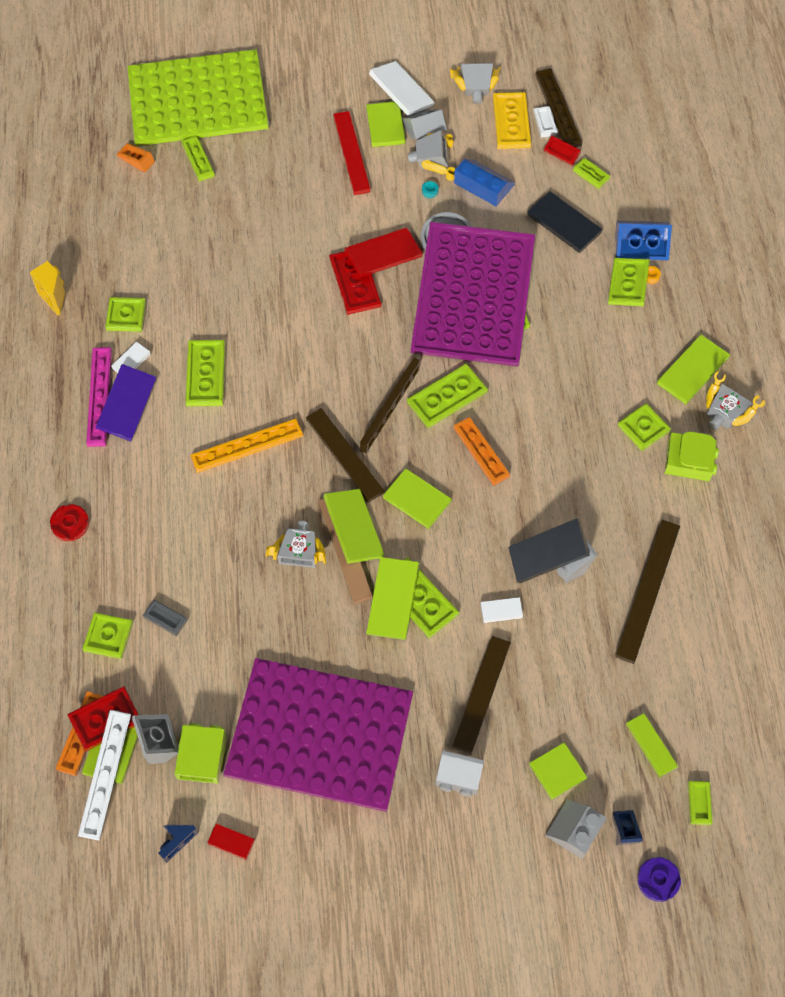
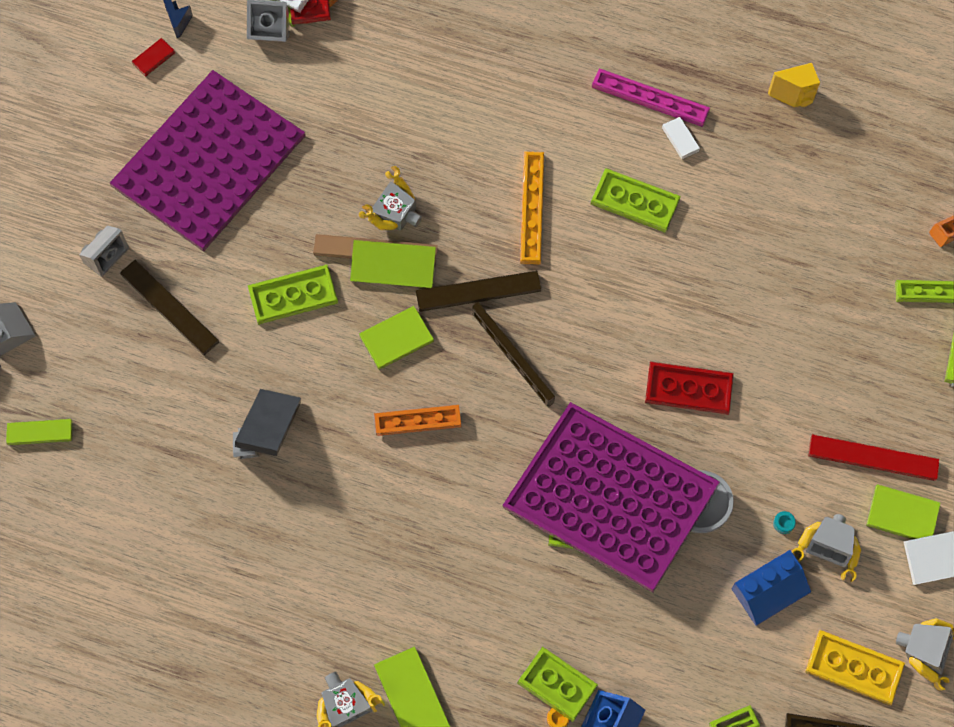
camera: 115 degrees right, 5 degrees up
red tile [50,504,89,541] -> none
lime tile [82,612,133,659] -> none
dark purple tile [95,364,156,442] -> none
lime tile [105,297,146,332] -> none
dark grey tile [143,600,188,637] -> none
lime brick [174,723,226,784] -> none
red tile [344,227,423,278] -> none
lime tile [366,557,420,640] -> none
light grey slope [402,109,447,140] -> none
lime tile [407,363,488,428] -> none
white tile [480,597,523,623] -> none
black tile [527,191,603,253] -> none
lime tile [529,743,587,800] -> none
white tile [533,106,557,138] -> none
red tile [543,135,581,166] -> none
dark brown tile [615,519,680,664] -> none
lime tile [618,403,671,451] -> none
lime brick [664,432,719,481] -> none

